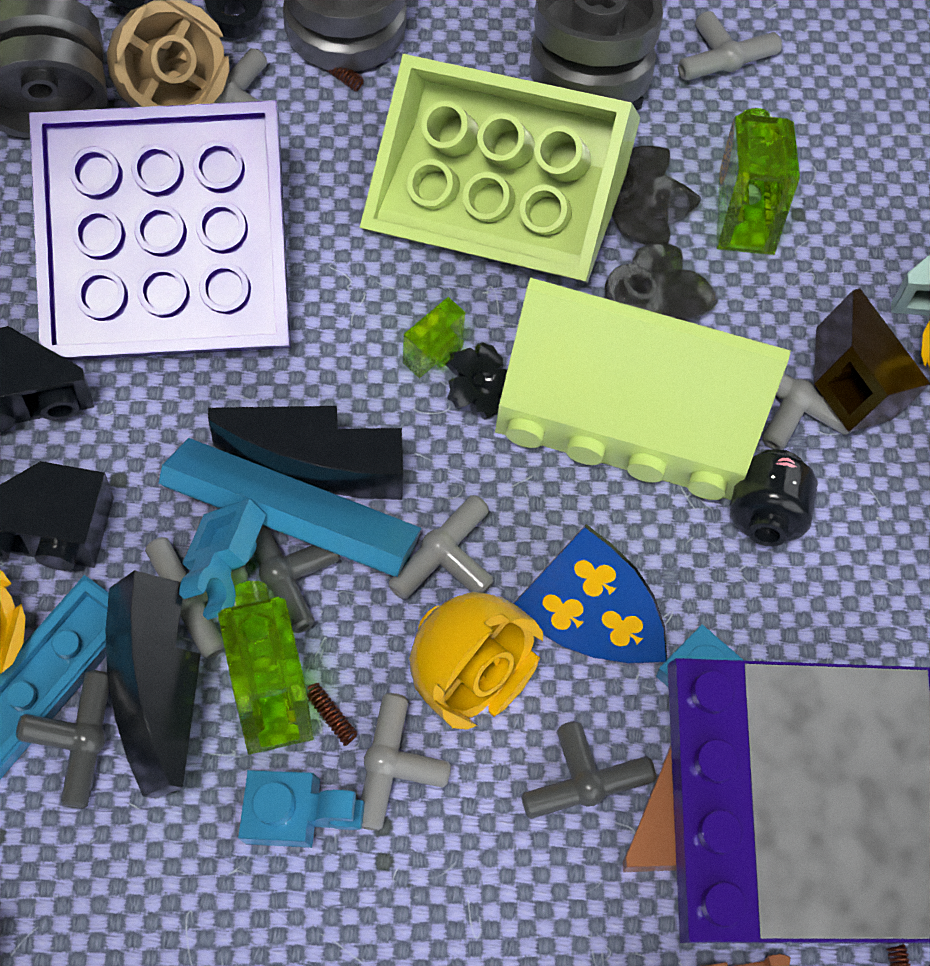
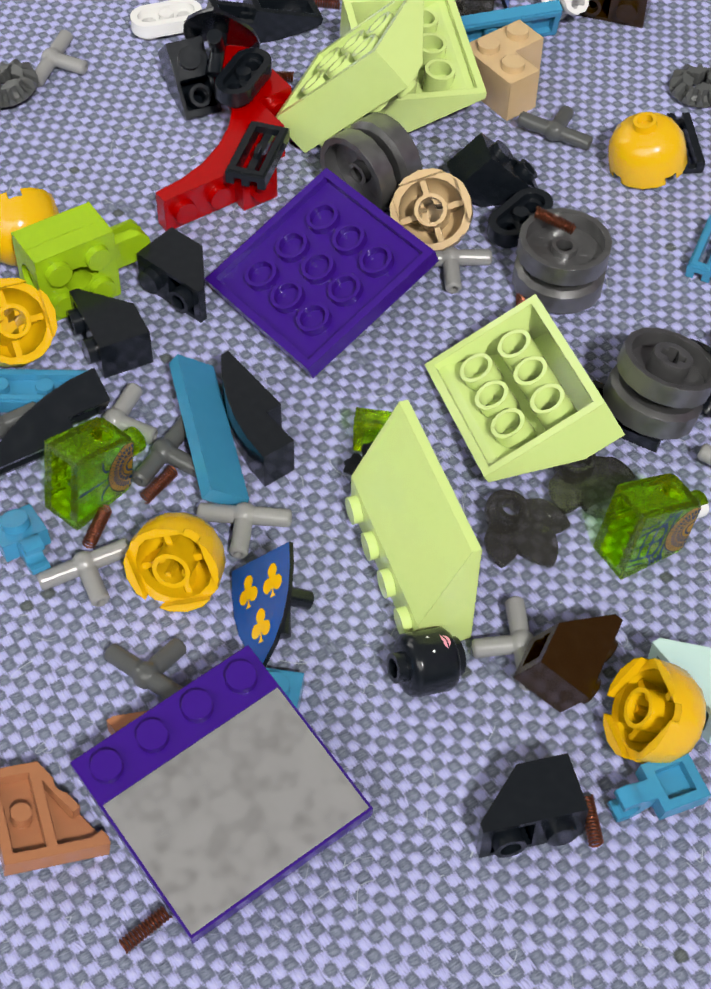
camera: 60 degrees right, 15 degrees down
dark azure plate [179,498,266,620] -> none
none -> copper leg [140,465,178,504]

